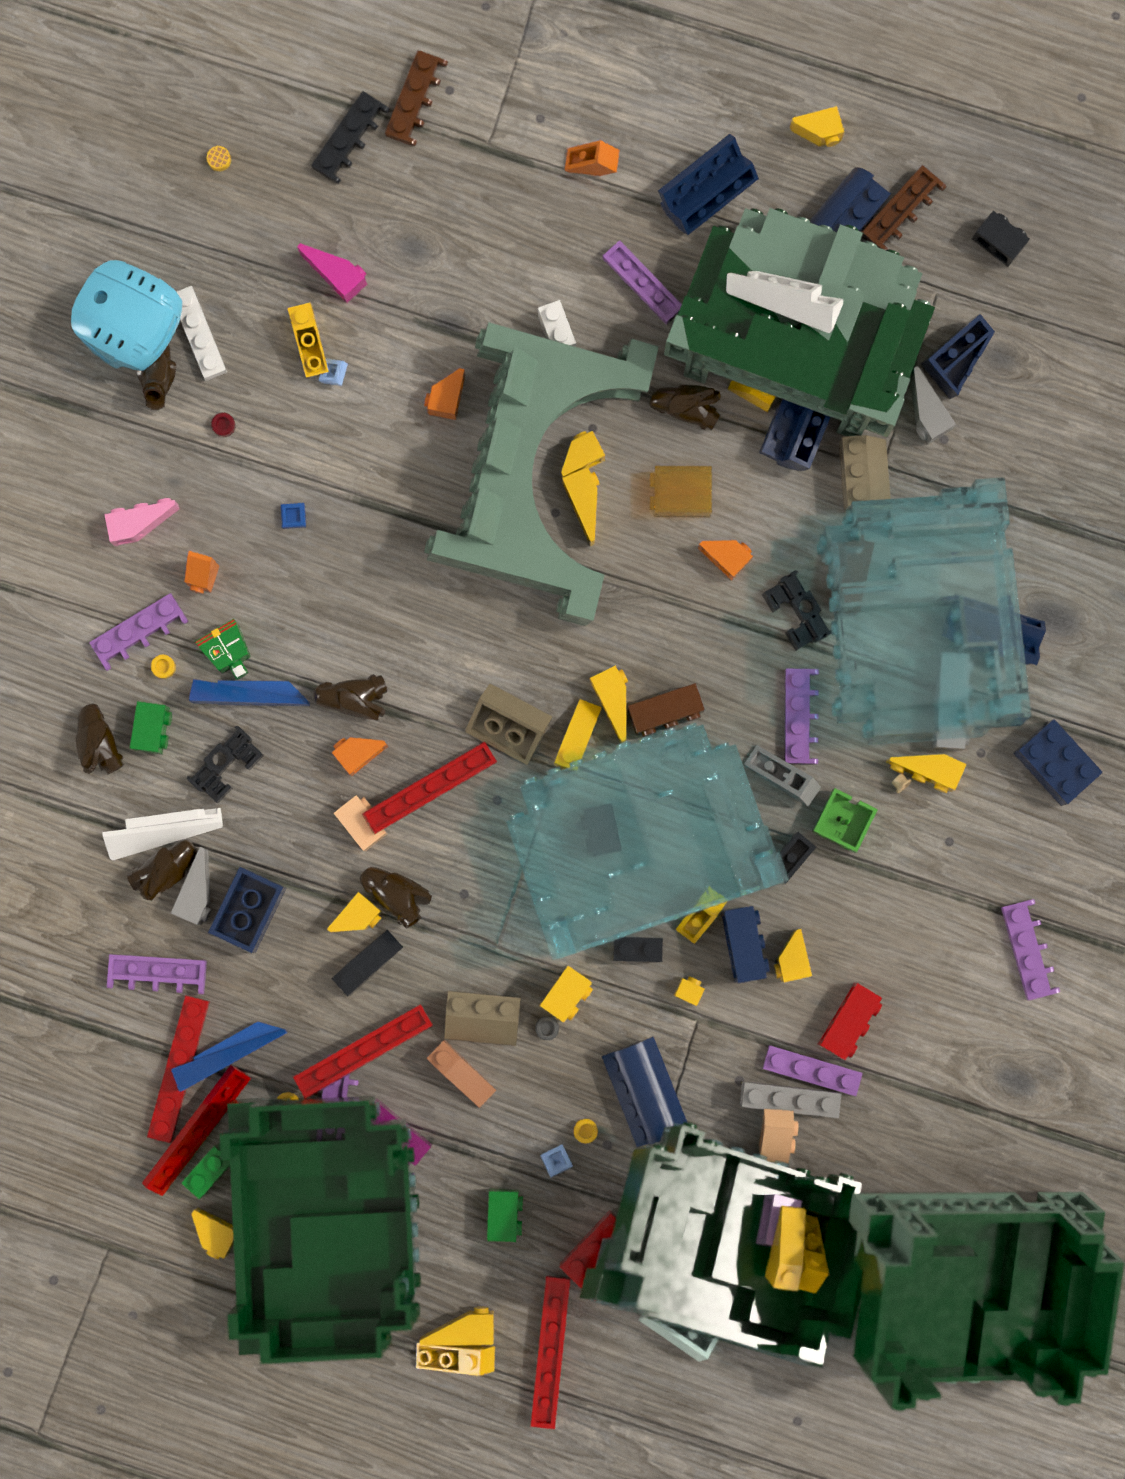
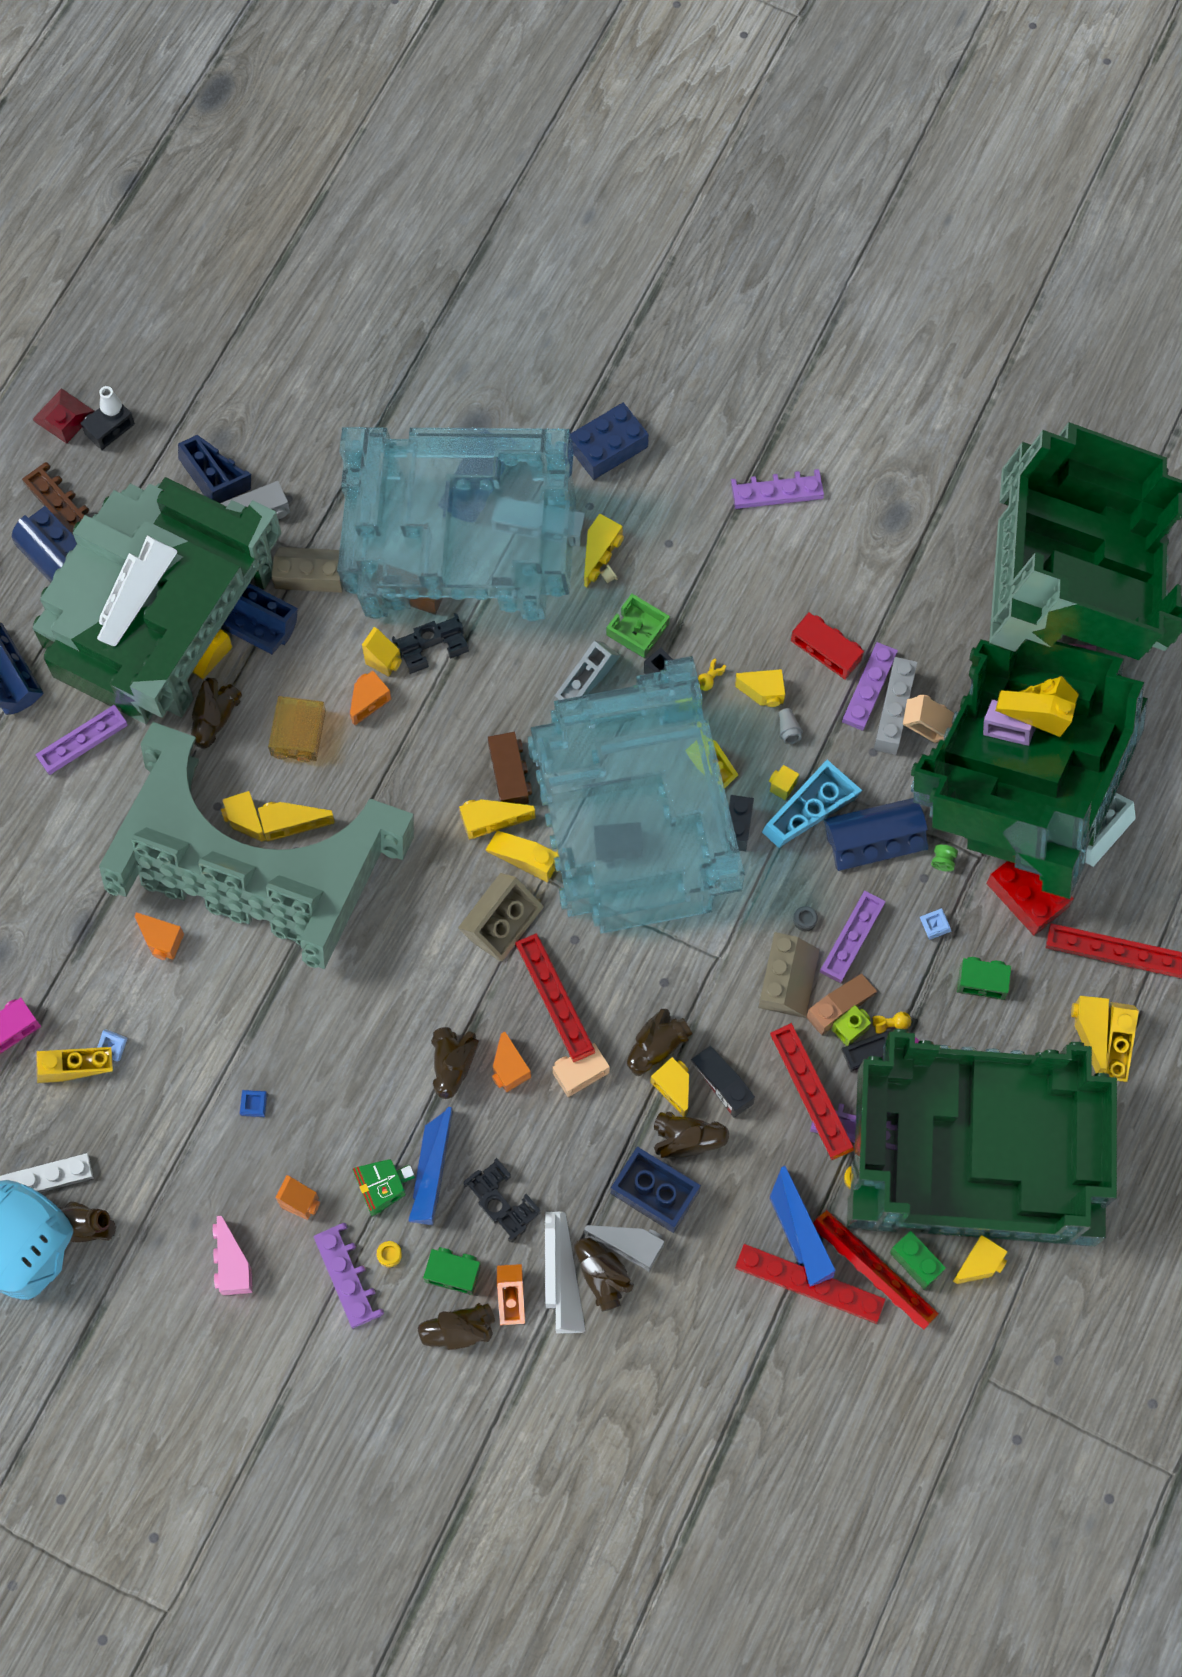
camera: 80 degrees left, 15 degrees down
medium lavender hinge [107,954,207,994] -> none
dark red tile [211,412,236,437] -> none
white brick [538,300,576,347] -> none
yellow brick [540,965,593,1023] -> none
yellow tile [574,1118,598,1144] -> none
dark blue brick [721,906,770,983] -> none
medium lavender hinge [784,669,819,764] -> none
none -> dark red slope [33,388,95,444]
none -> white cone [99,386,122,416]
none -> yellow slope [362,627,402,677]
none -> orange slope [497,1264,525,1325]
none -> dark brown animal [654,1112,729,1158]
none -> yellow arm [696,659,726,691]
none -> medium azure wedge [762,760,862,848]
none -> light grey cone [778,708,803,744]
none -> medium lavender plate [820,890,886,983]
none -> lime brick [831,1005,871,1046]
none -> black tile [841,1031,888,1072]
none -> yellow arm [872,1012,912,1033]
none -> bright green wheel [931,844,958,872]

